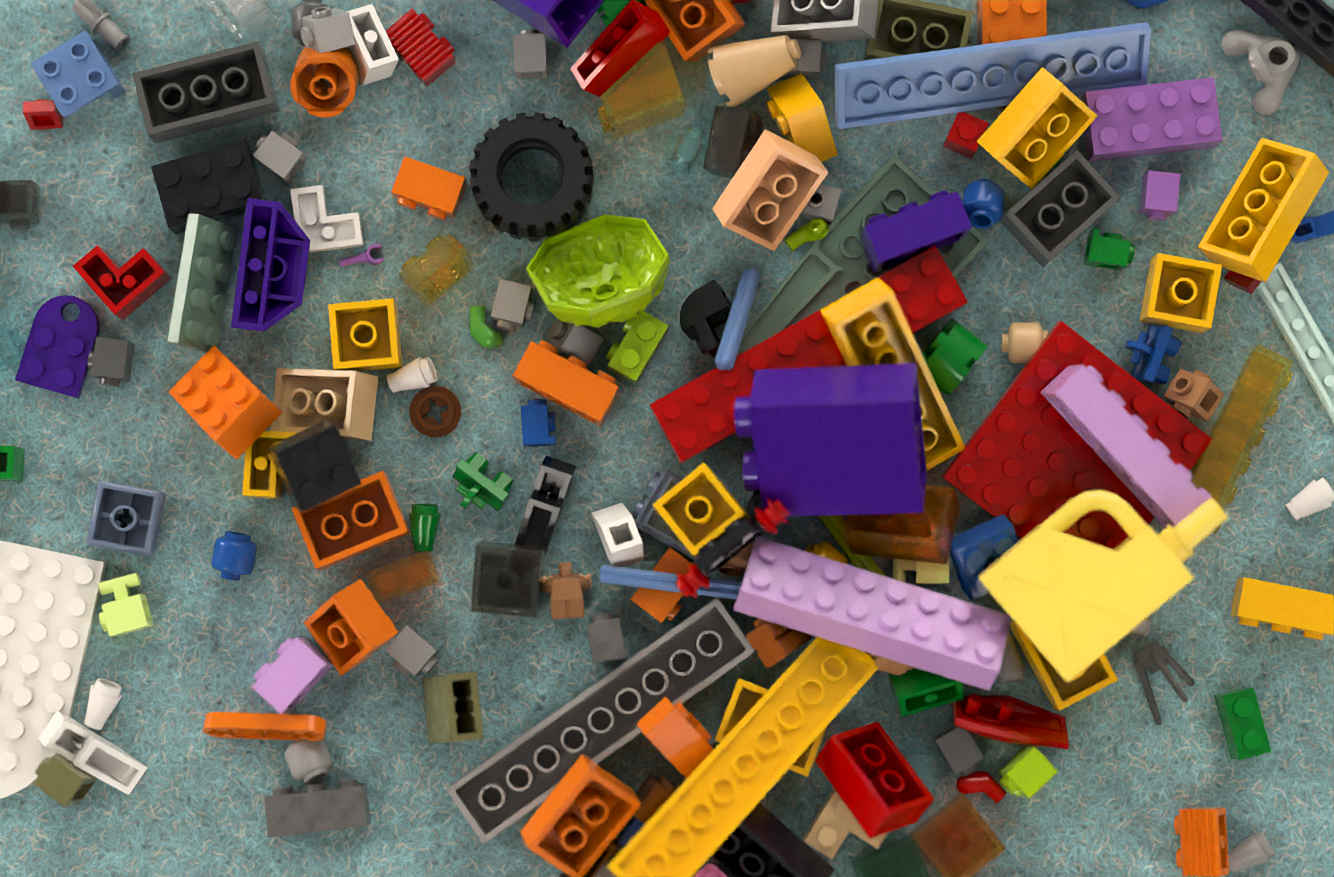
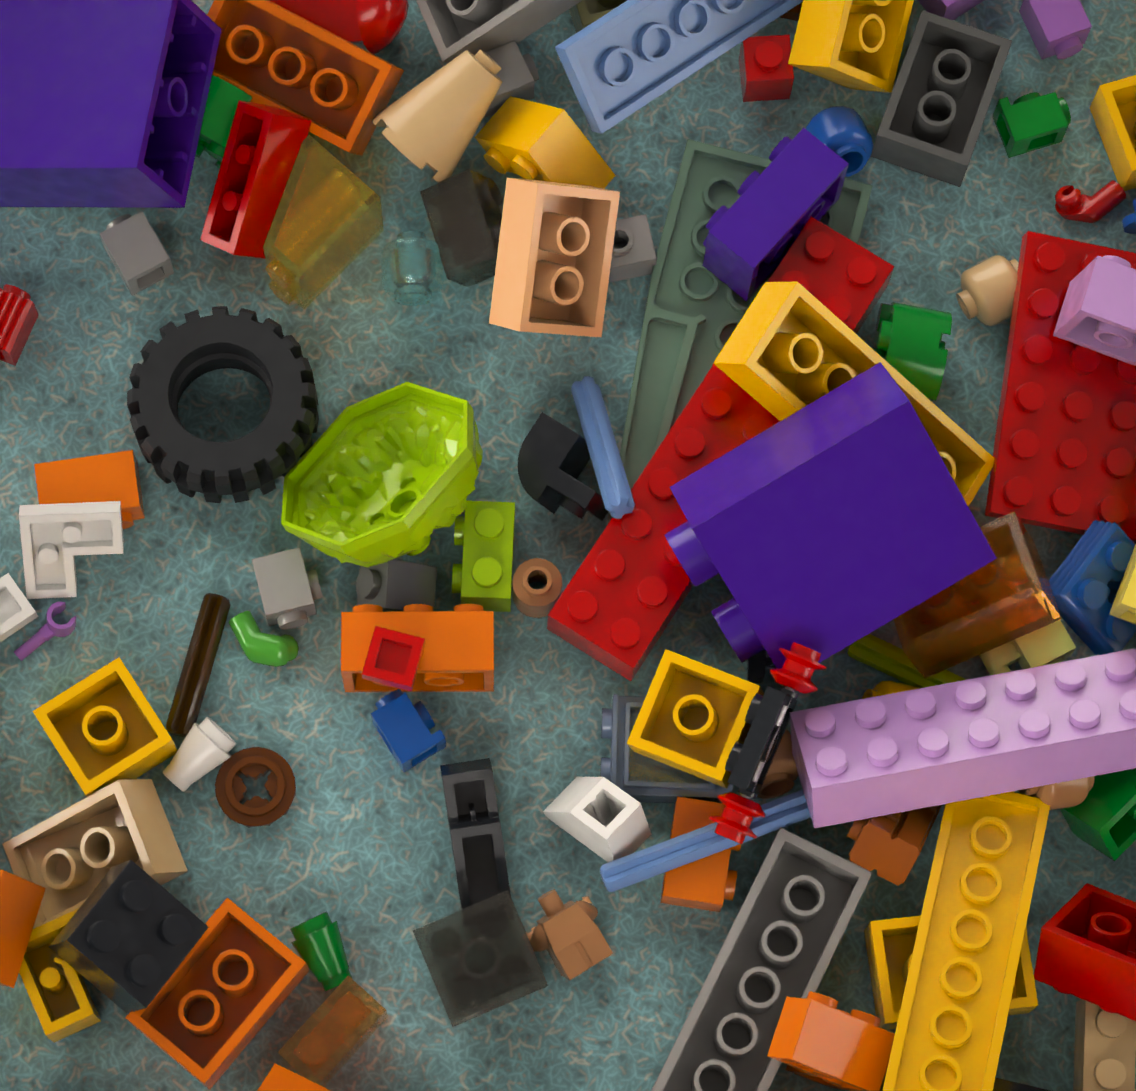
camera: 30 degrees left, 10 degrees down
clear yellow slope [398,233,475,308] -> none
green hips [452,452,513,512] -> none
flat silver brick [586,613,626,663] -> none
lime arm [783,218,829,252] -> none
none -> white plate [19,501,124,599]
none -> dark brown axle [166,593,231,737]
none -> red plate [362,626,425,691]
none -> medium nougat brick [512,558,562,618]
none -> red arm [1055,180,1126,223]

